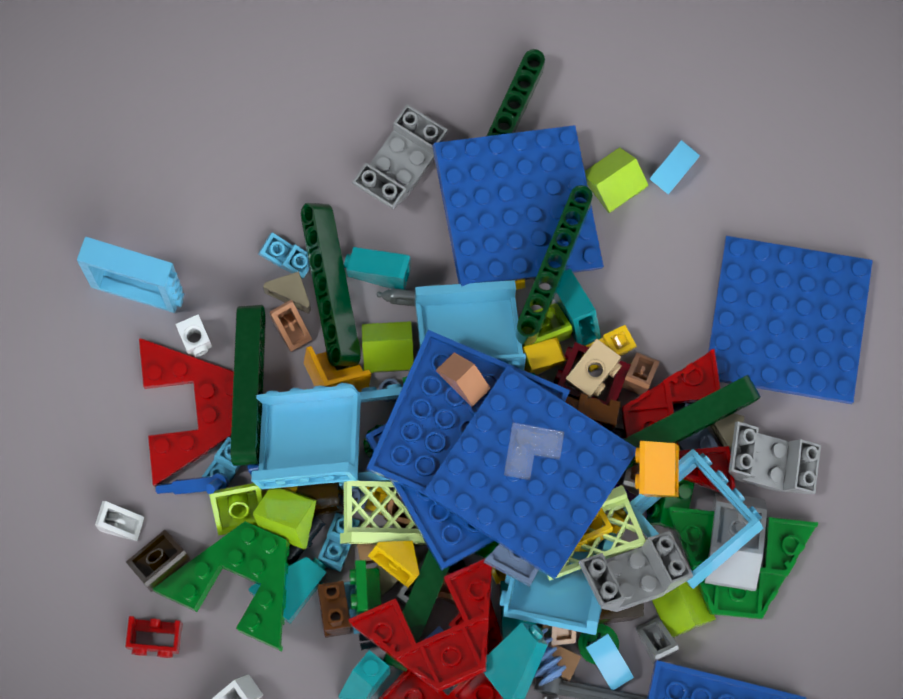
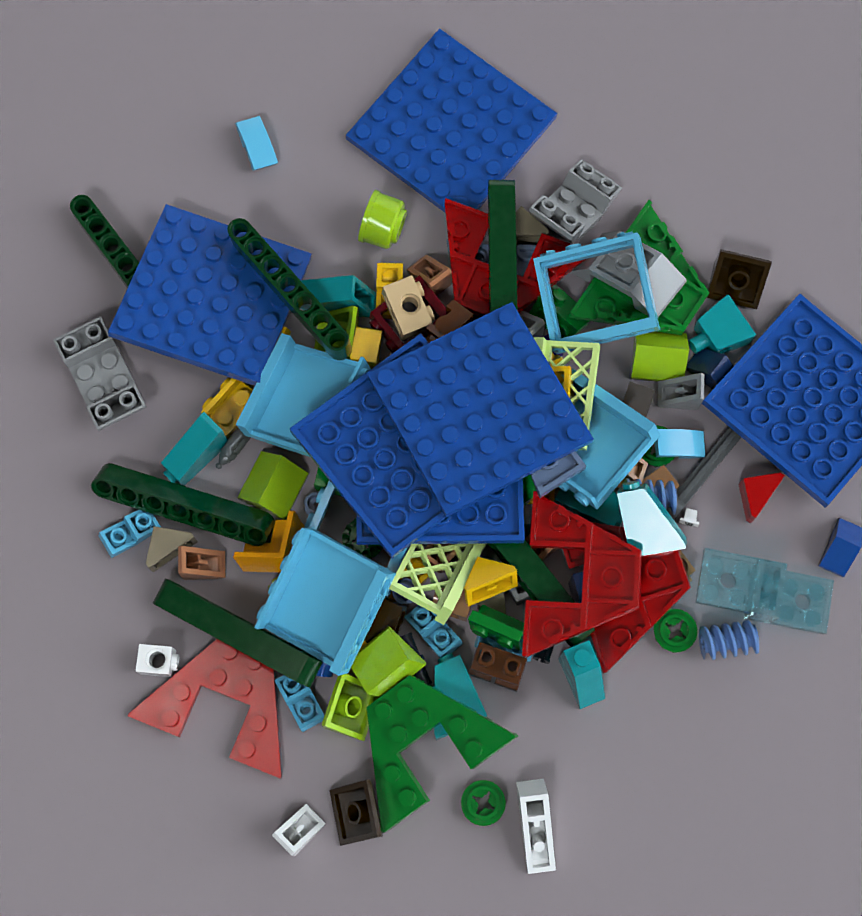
camera: 60 degrees left, 0 degrees up
medium azure window [77,237,185,313] -> none
red window [125,616,183,658] -> none
blue piece [155,473,229,495] -> none
nougat slope [436,353,491,407] -> none
clear plate [504,423,564,480] -> none
light grey slope [578,531,693,612] -> none
lime slope [585,147,648,213] -> none
light orange slope [635,441,679,497] -> none
none -> yellow bracket [201,377,253,439]
none -> lime wheel [358,190,407,249]
none -> green gear [461,780,506,826]
none -> dark blue slope [686,349,734,389]
none -> teal torso [688,294,756,354]
none -> dark brown slope [707,249,772,309]

